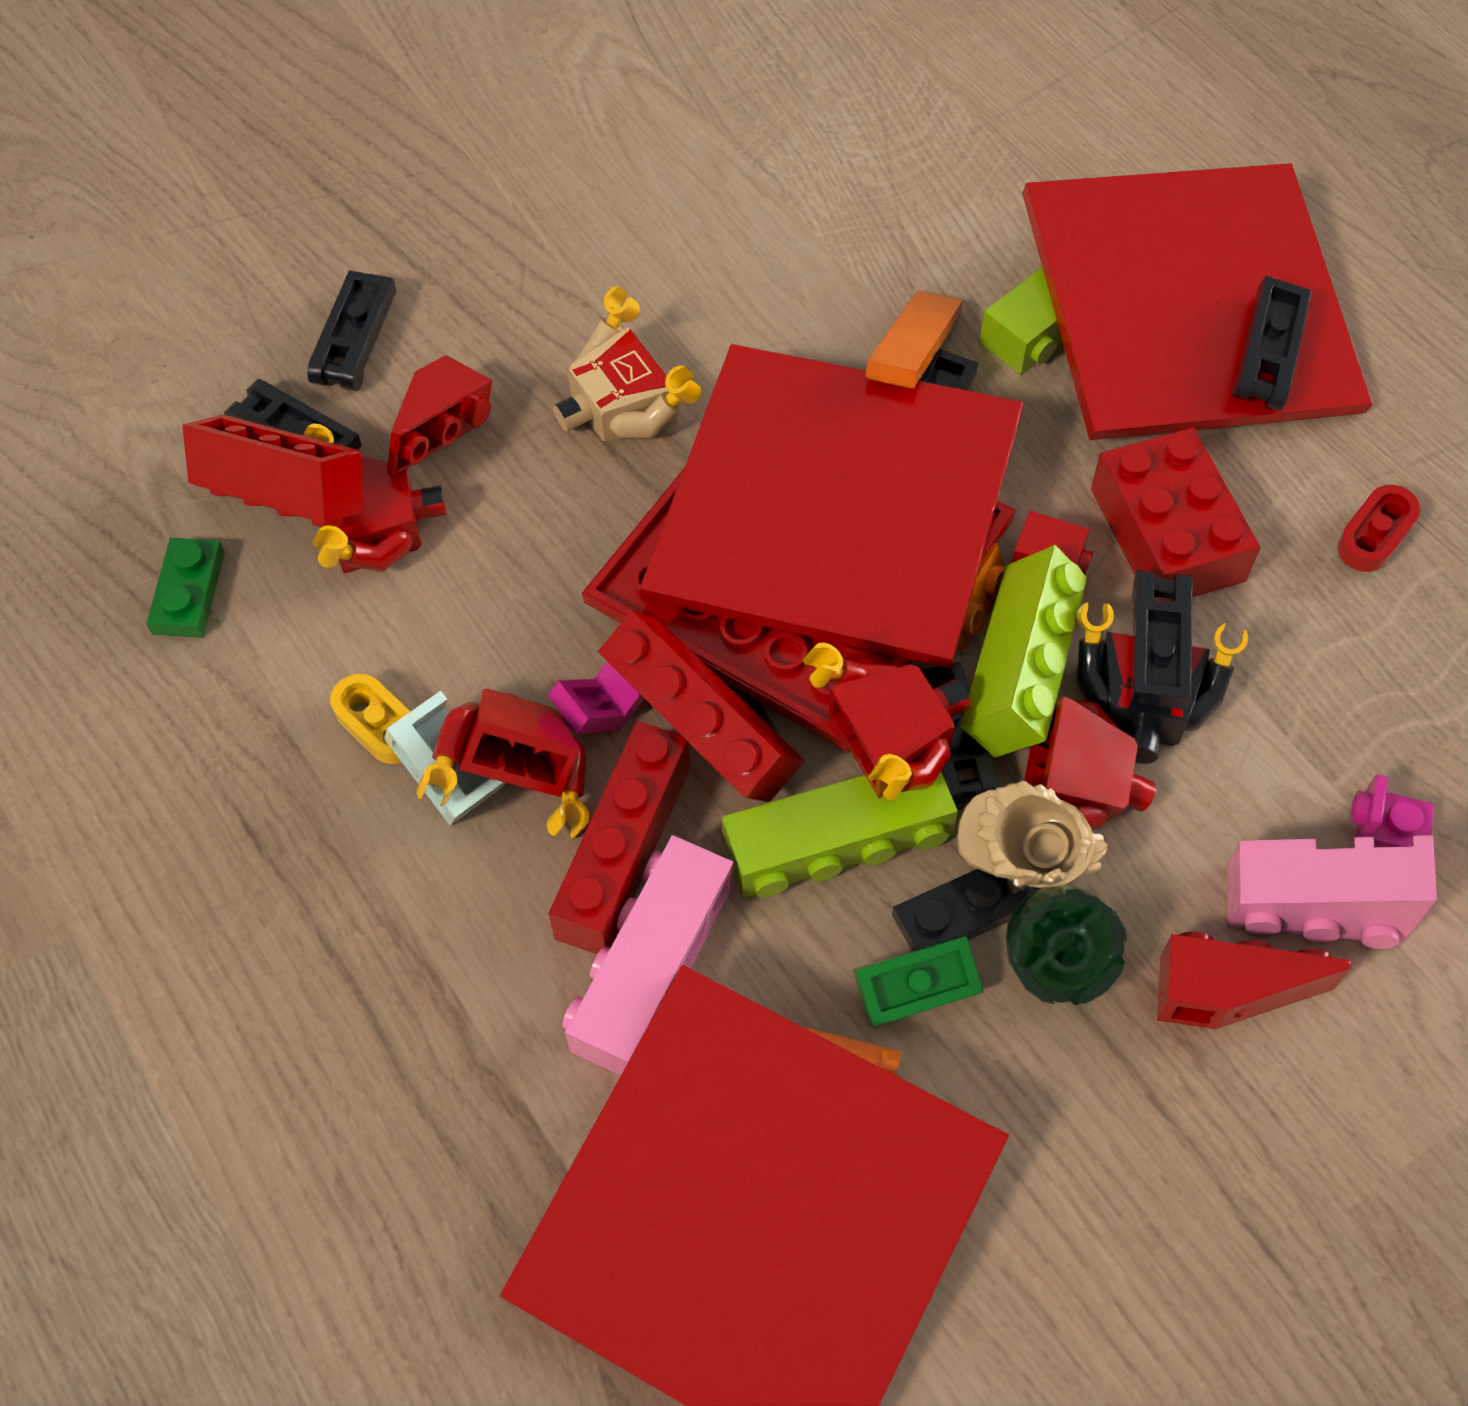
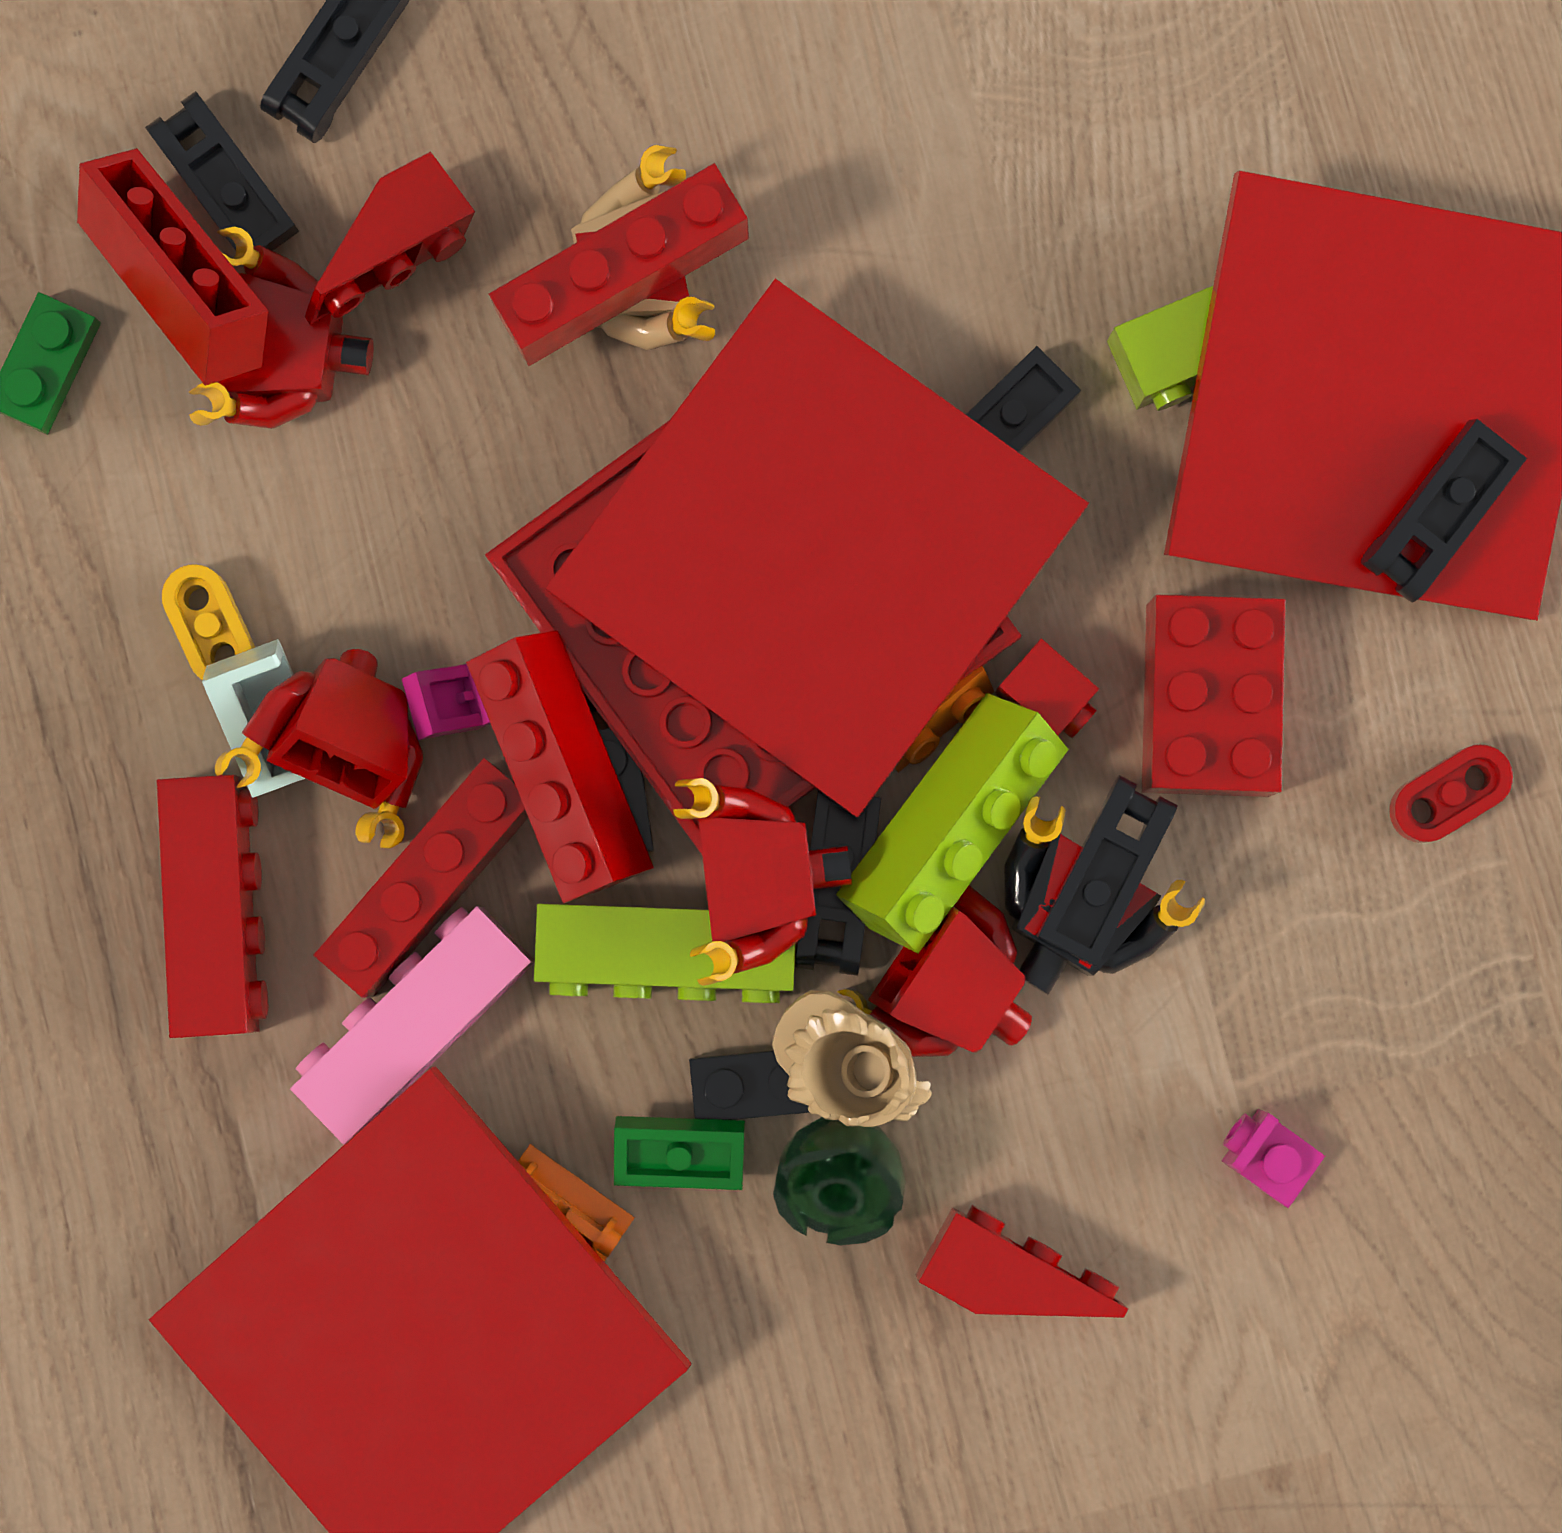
camera: 20 degrees right, 25 degrees up
orange tile [865,290,963,388] -> none
bright pink wedge [1227,835,1437,949] -> none
none -> red brick [157,774,268,1038]
none -> red brick [489,163,749,366]

